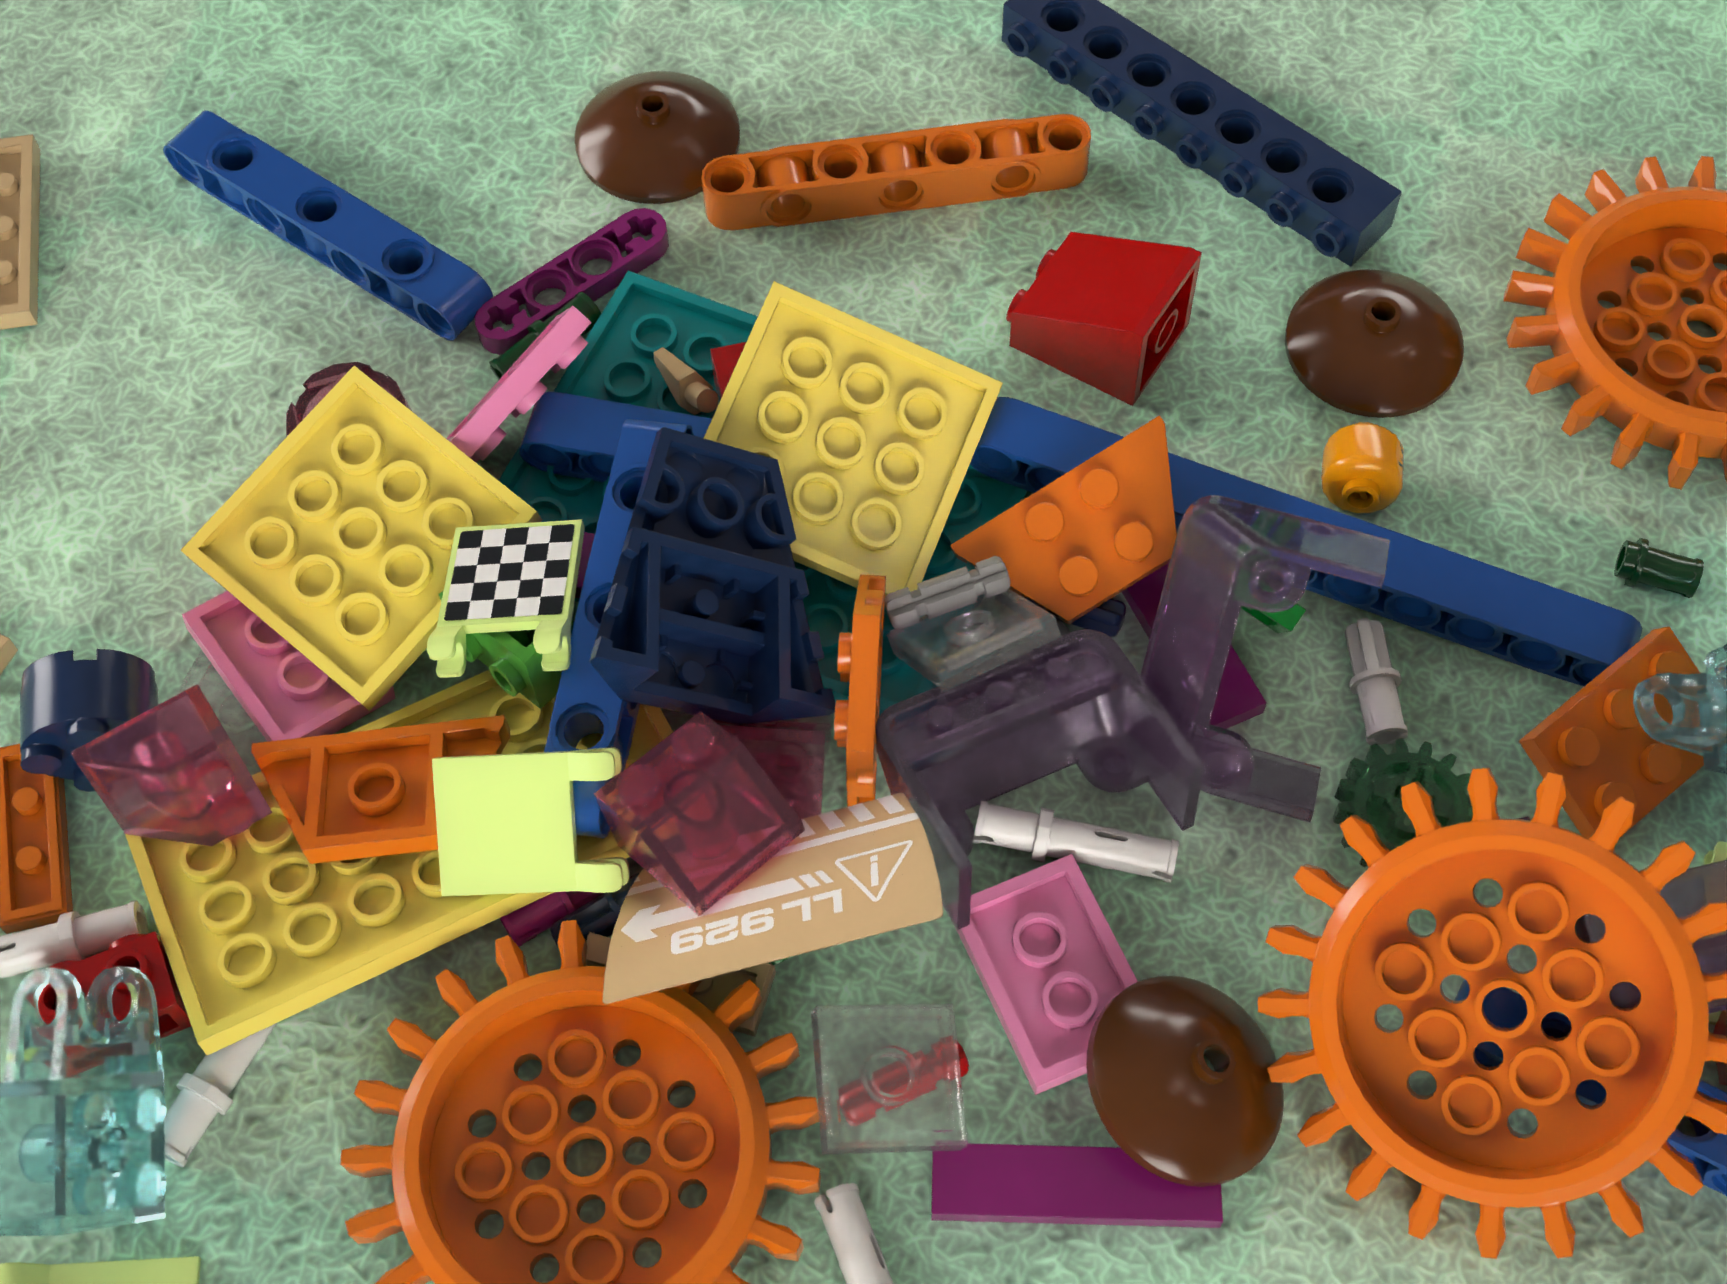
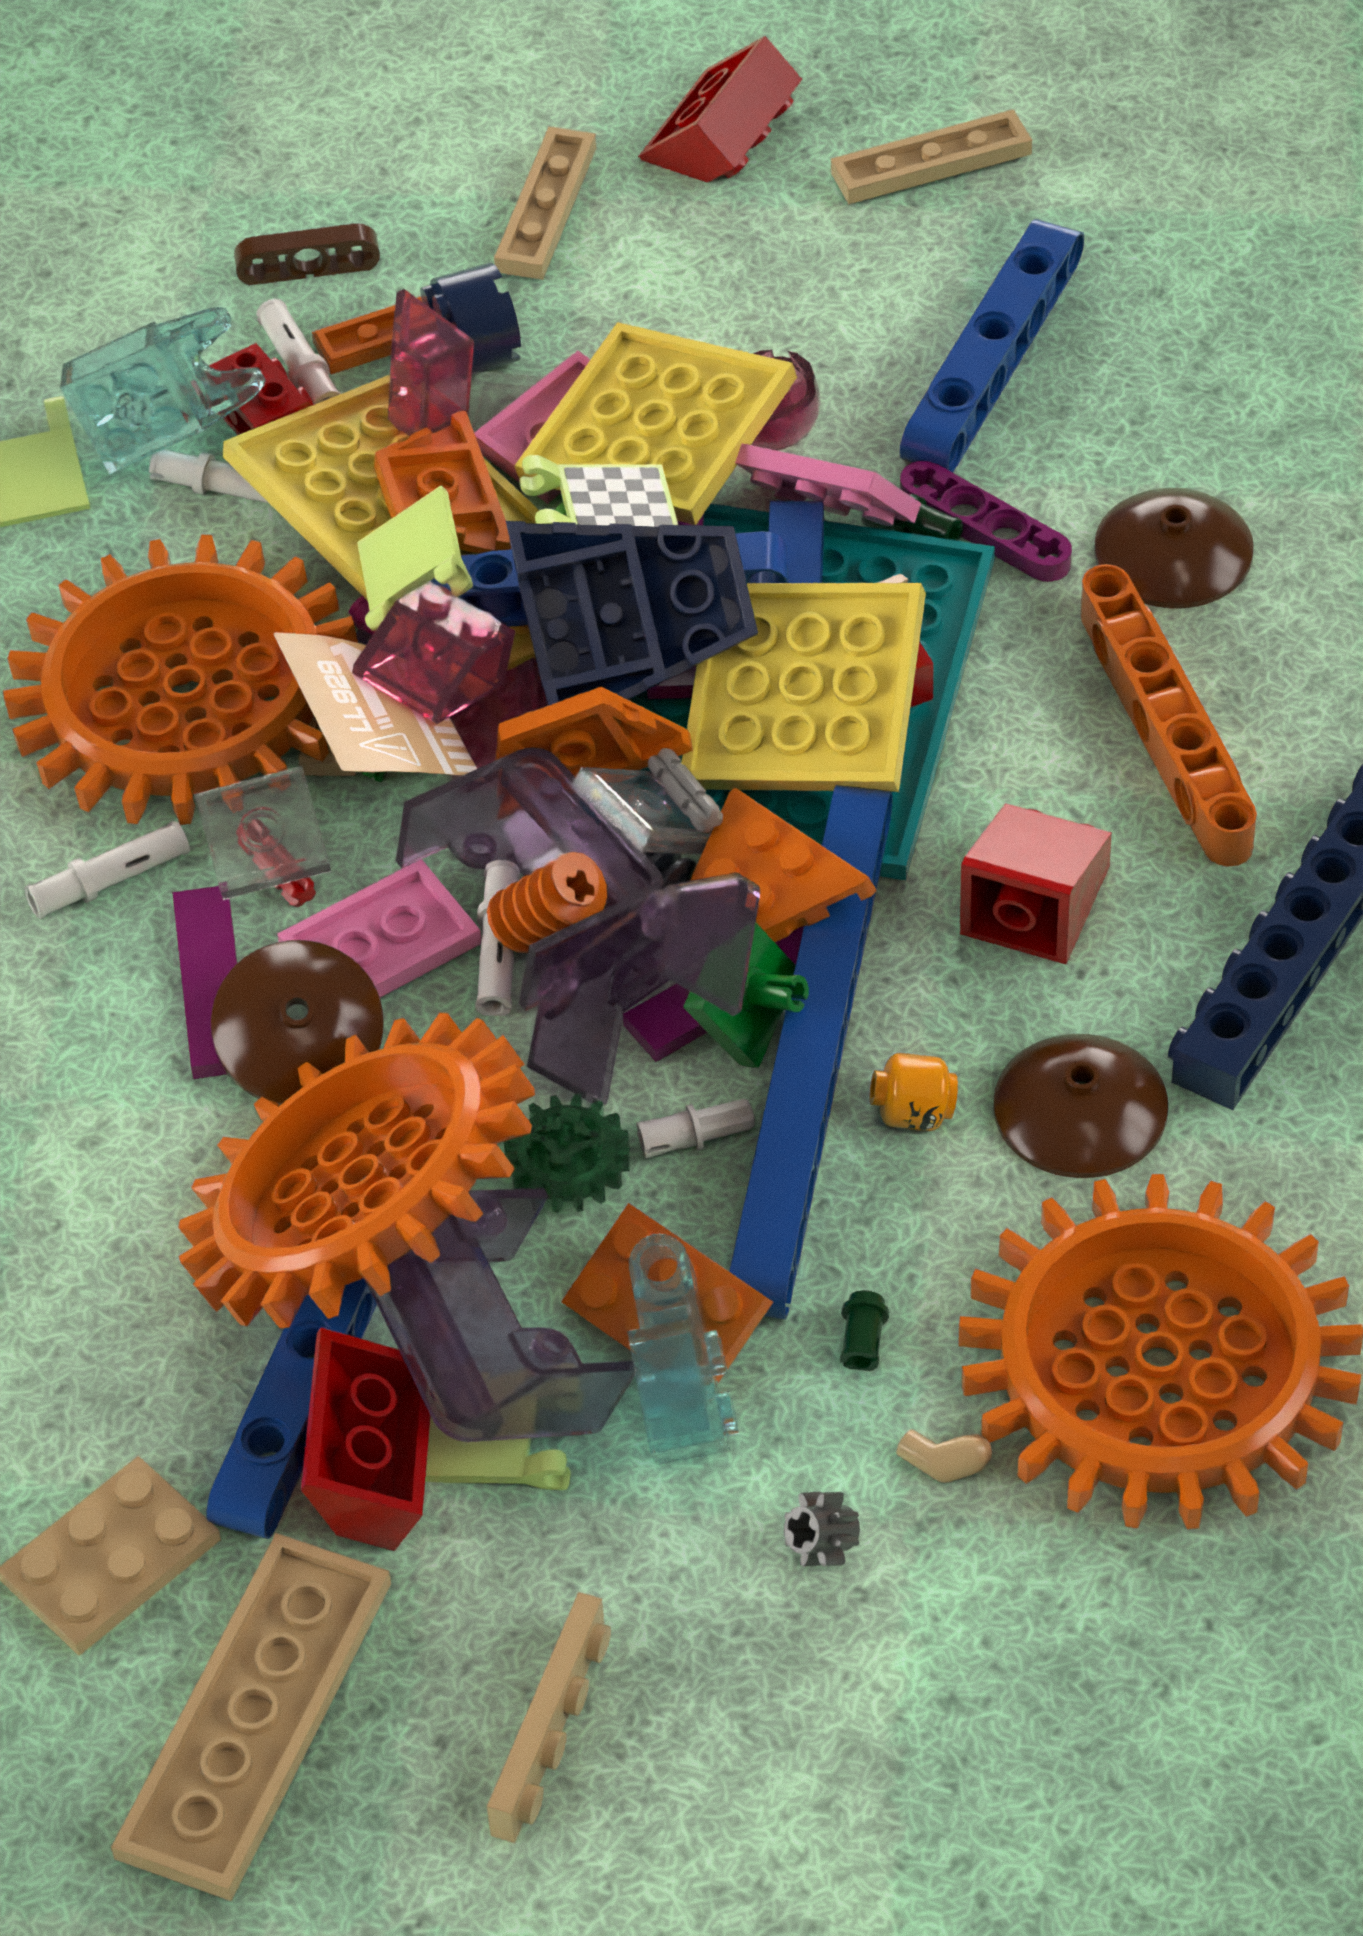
camera: 80 degrees right, 10 degrees down
none -> orange piece [487,852,607,954]

